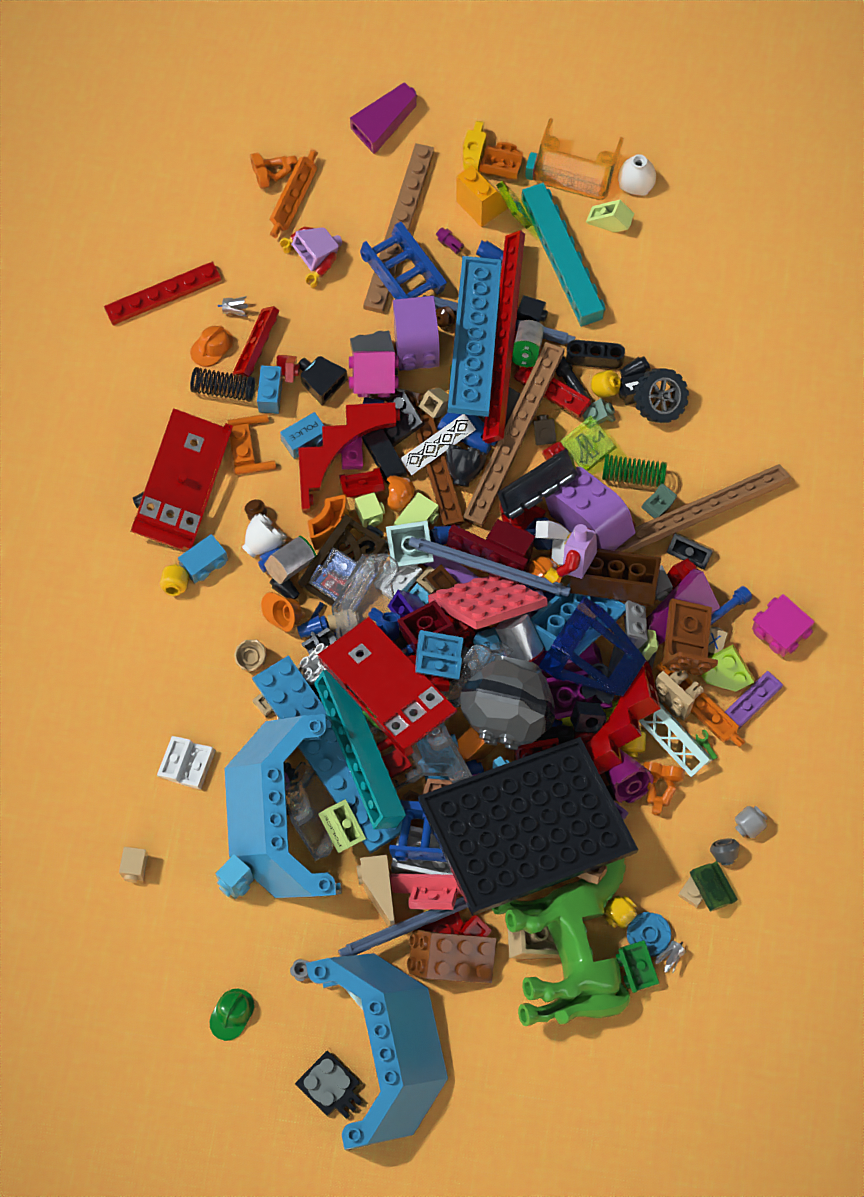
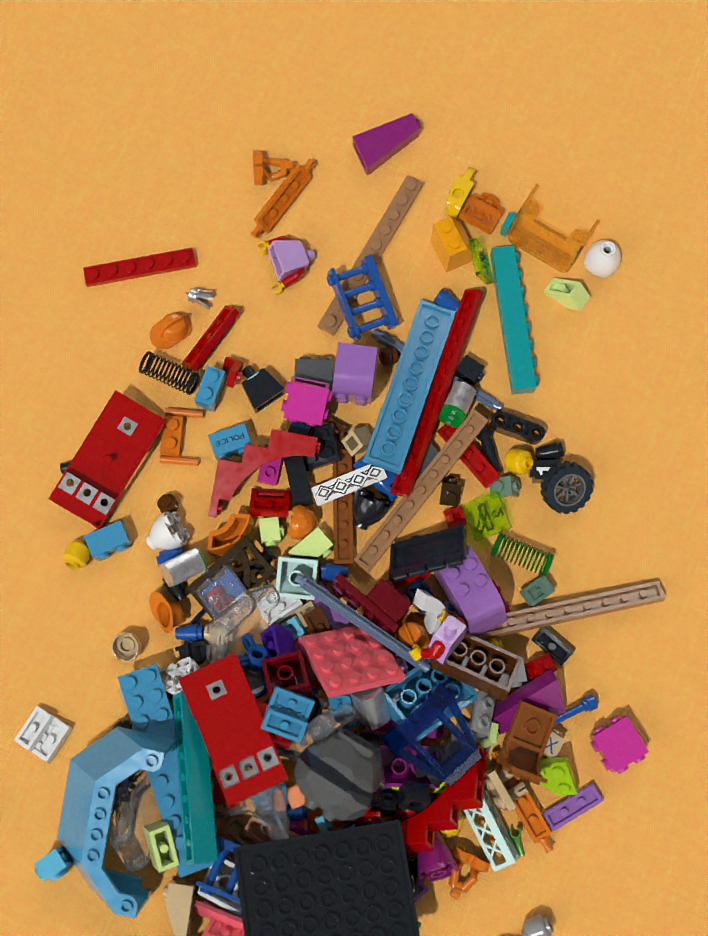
camera: 10 degrees right, 10 degrees up
magenta animal [436,227,464,254] -> none

